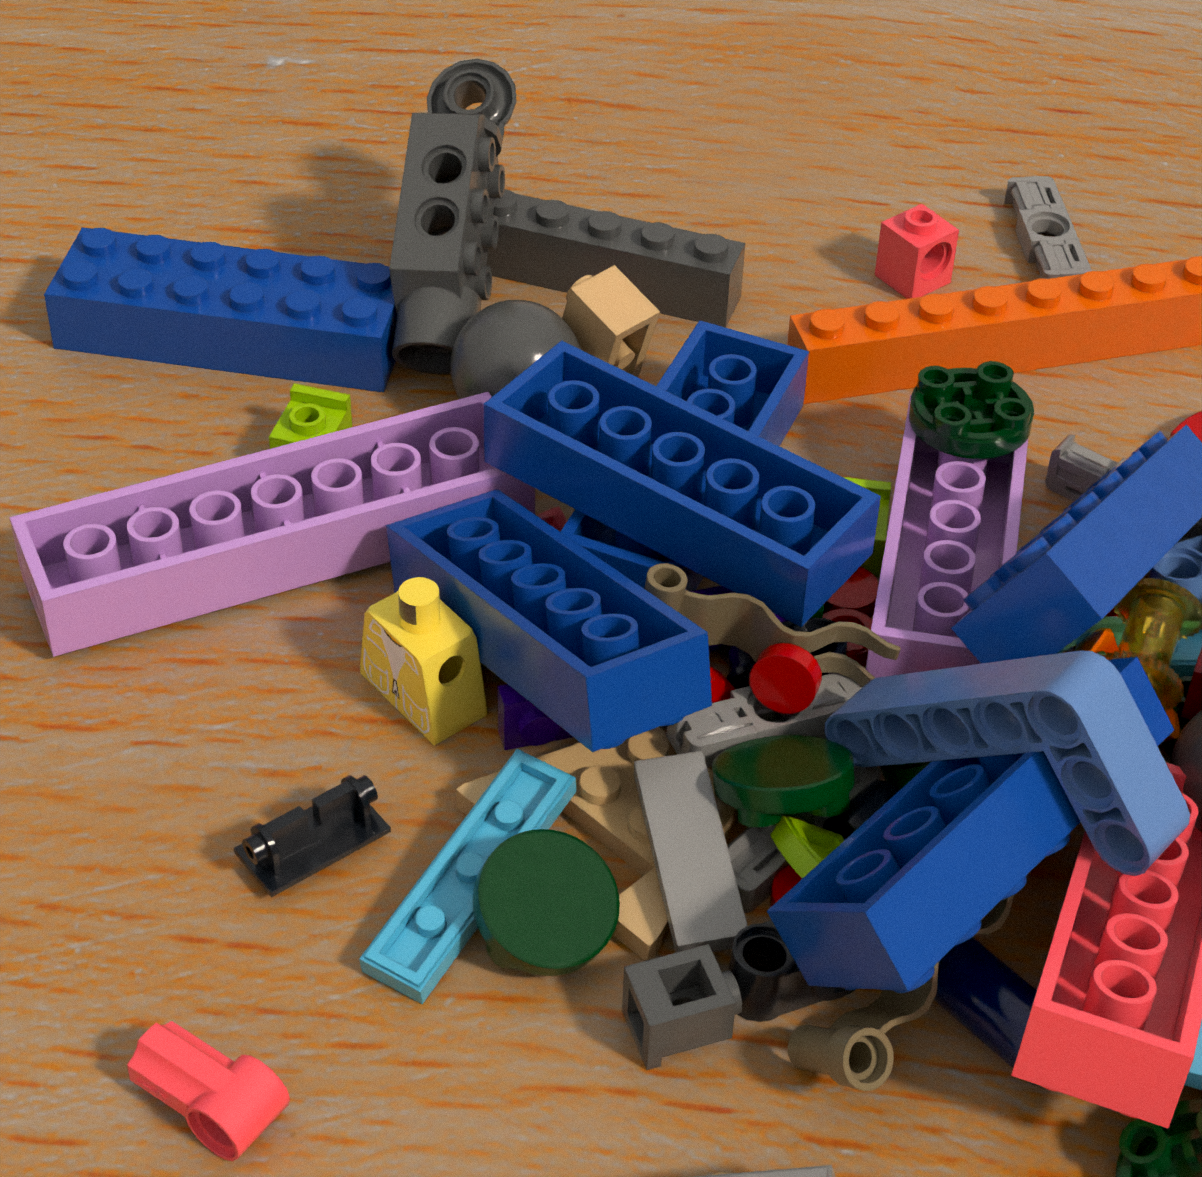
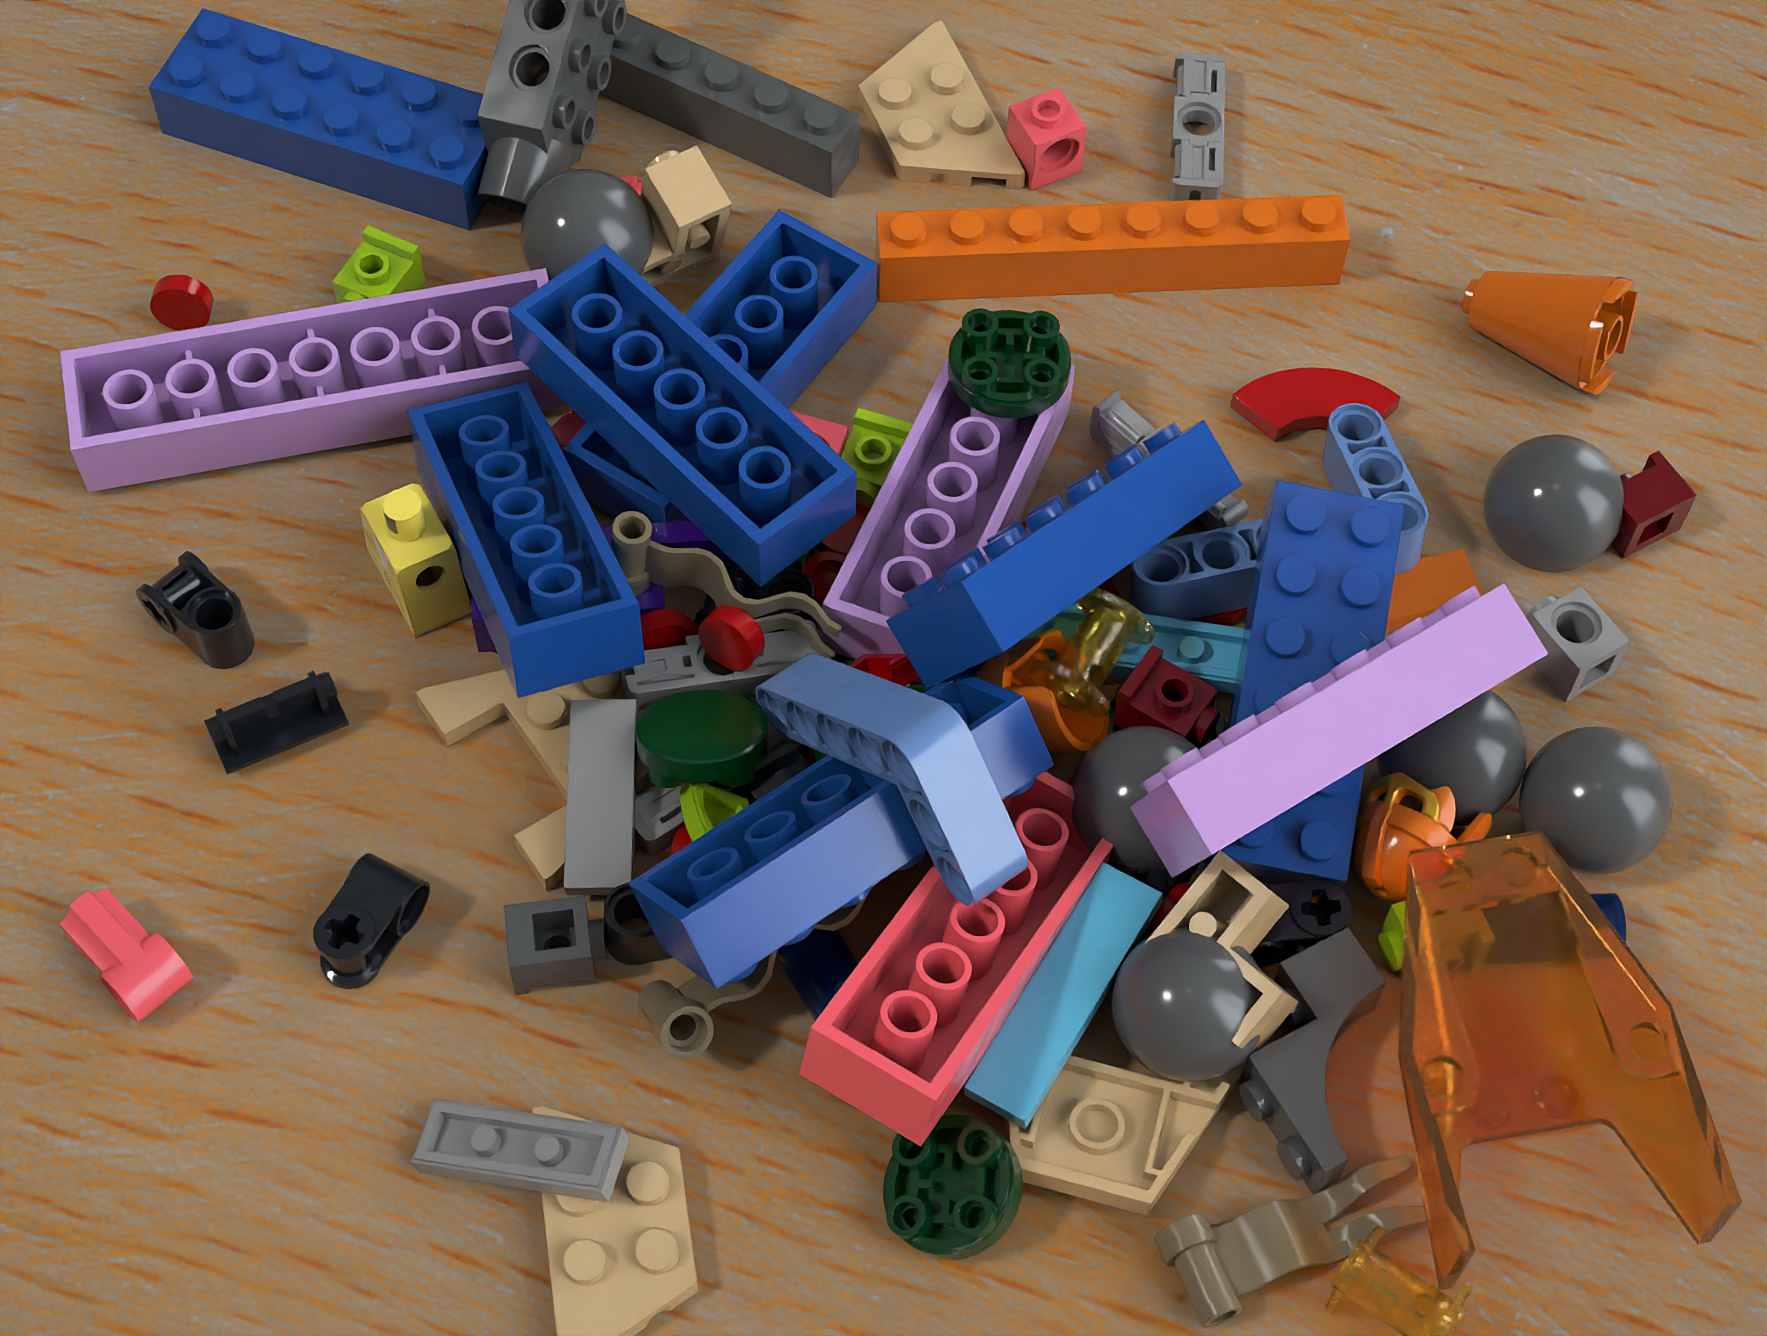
camera: 10 degrees right, 15 degrees up
medium azure tile [359,749,577,1004] -> none
dark green tile [473,829,620,976] -> none
none -> black piece [136,551,255,669]
none -> red tile [150,275,214,331]
none -> black piece [313,853,430,989]
none -> tan wing [858,20,1025,190]

